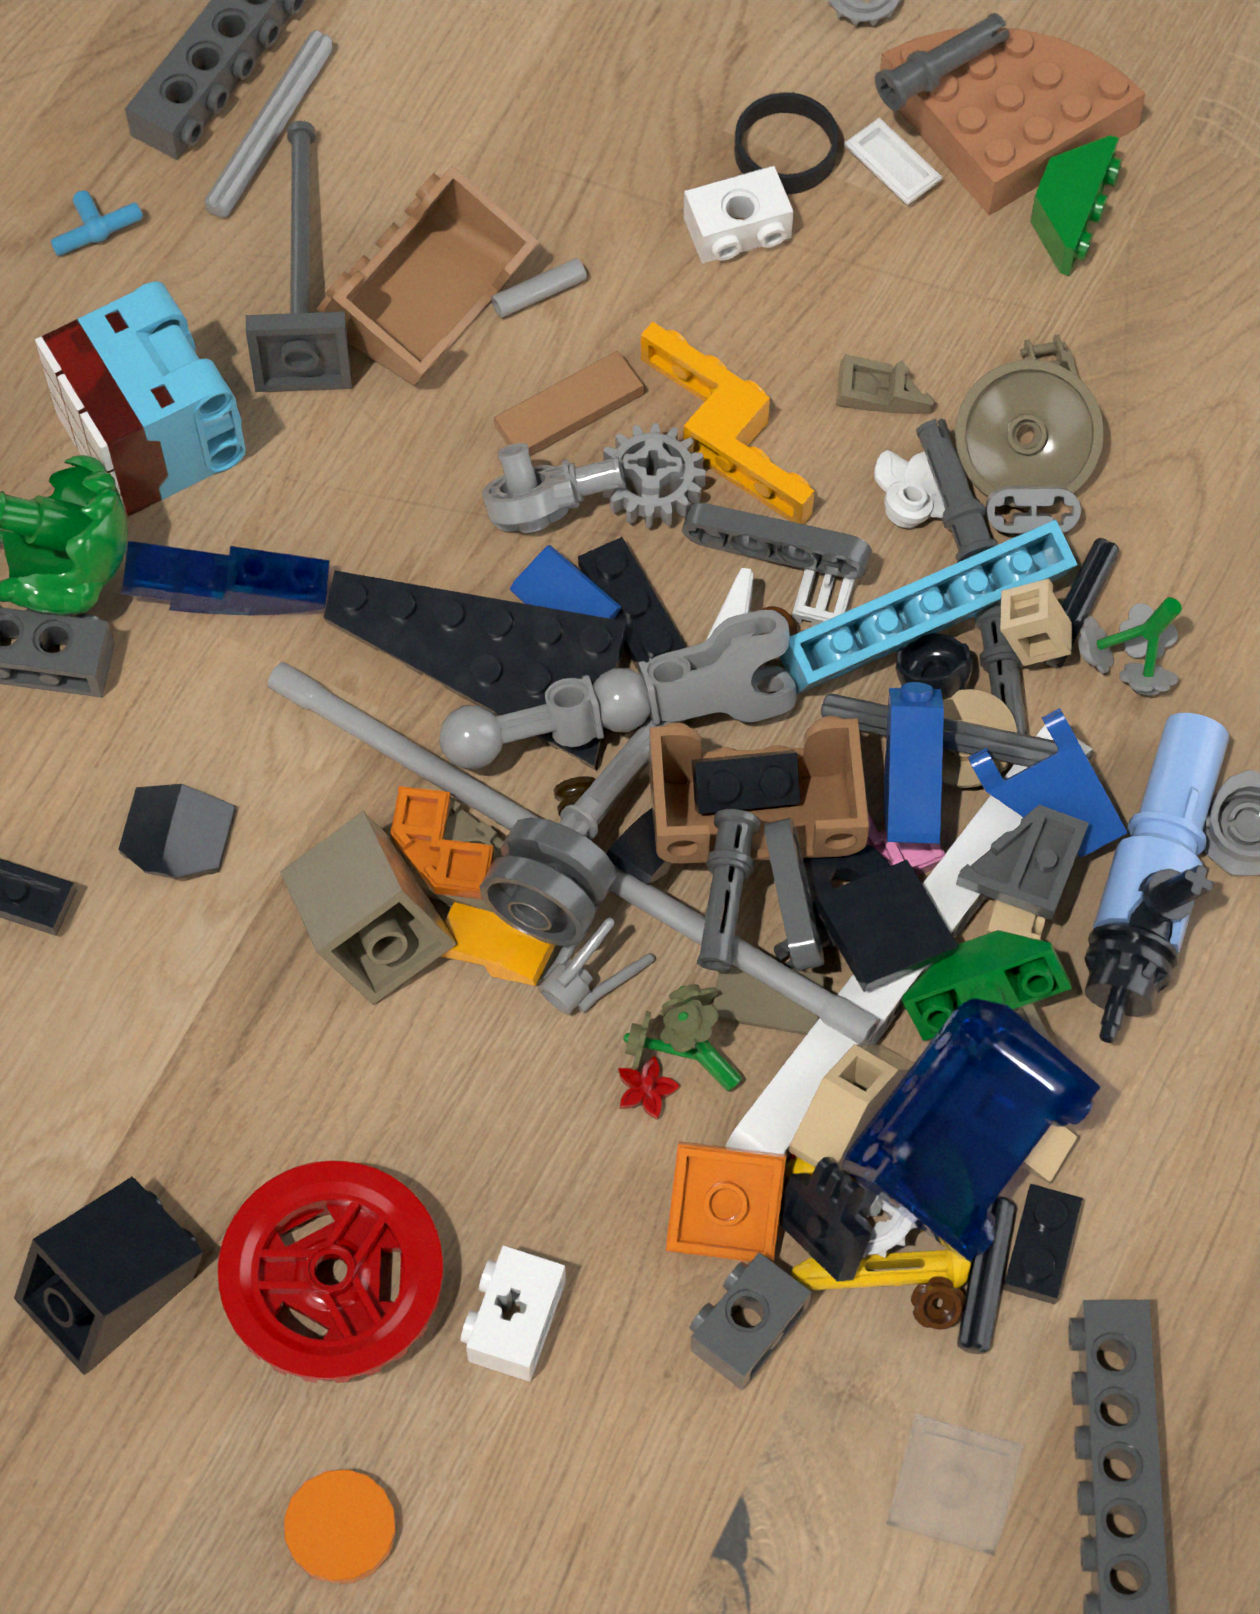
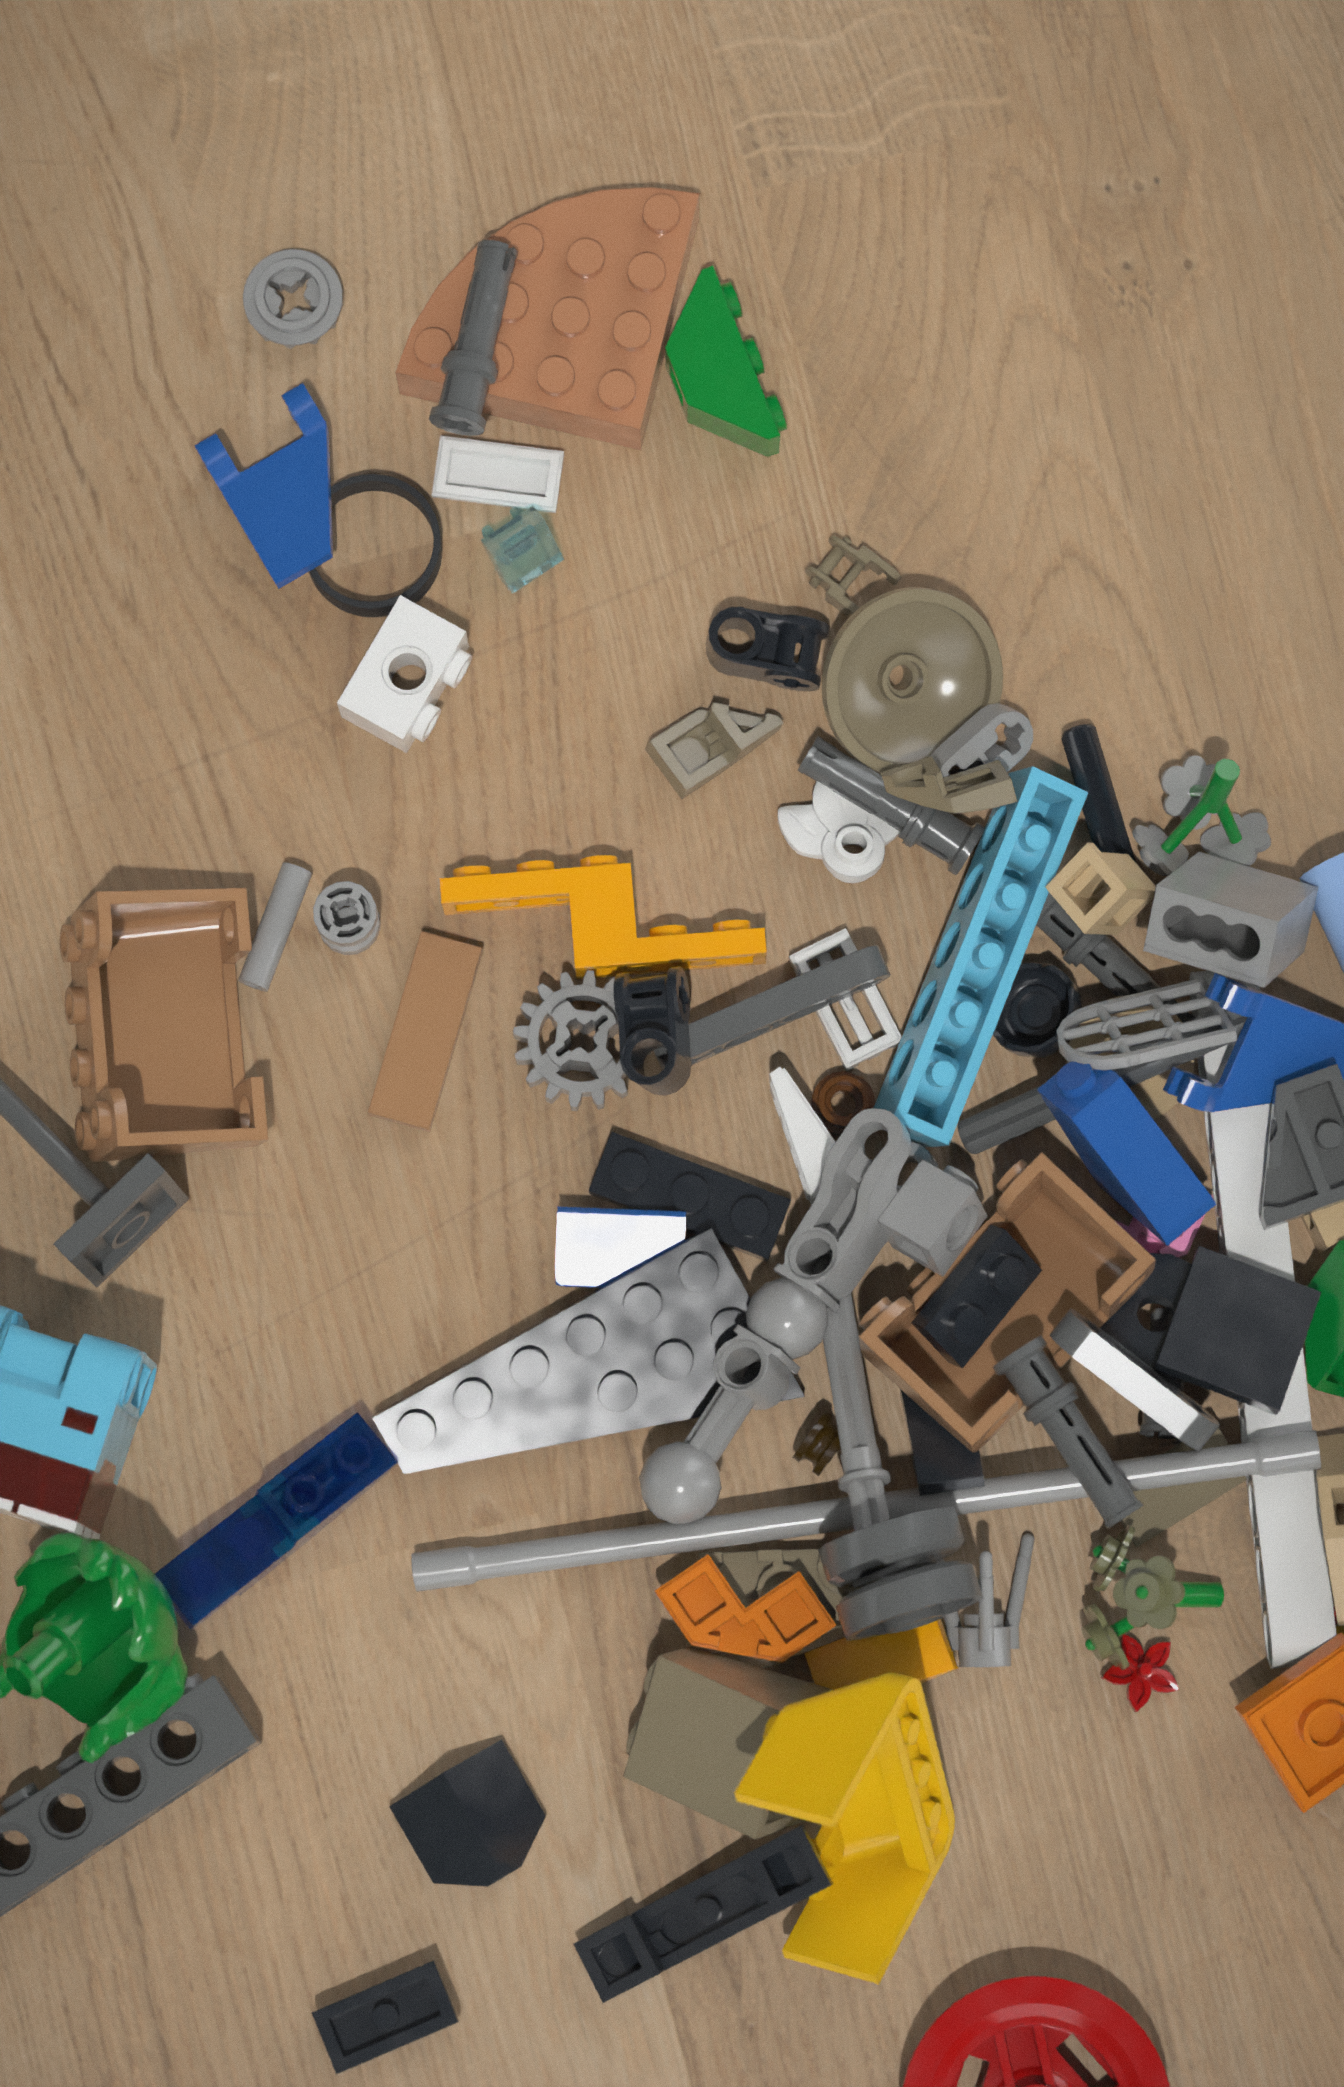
camera: 40 degrees left, 15 degrees up
white brick [461,1246,566,1382] -> none
light grey pin [482,443,626,533] -> none
none -> blue flag [194,383,333,589]
none -> light grey wheel [313,881,381,955]
none -> clear light blue tile [481,506,564,594]
none -> black slope [573,1824,834,2003]
none -> black piece [613,967,692,1096]
none -> black piece [706,607,830,691]
none -> yellow windscreen [734,1672,955,1984]
none -> light grey brick [877,1159,987,1277]
none -> dark tan slope [880,756,1018,814]
none -> light grey window [1057,977,1237,1070]
none -> light grey piece [1143,852,1318,988]

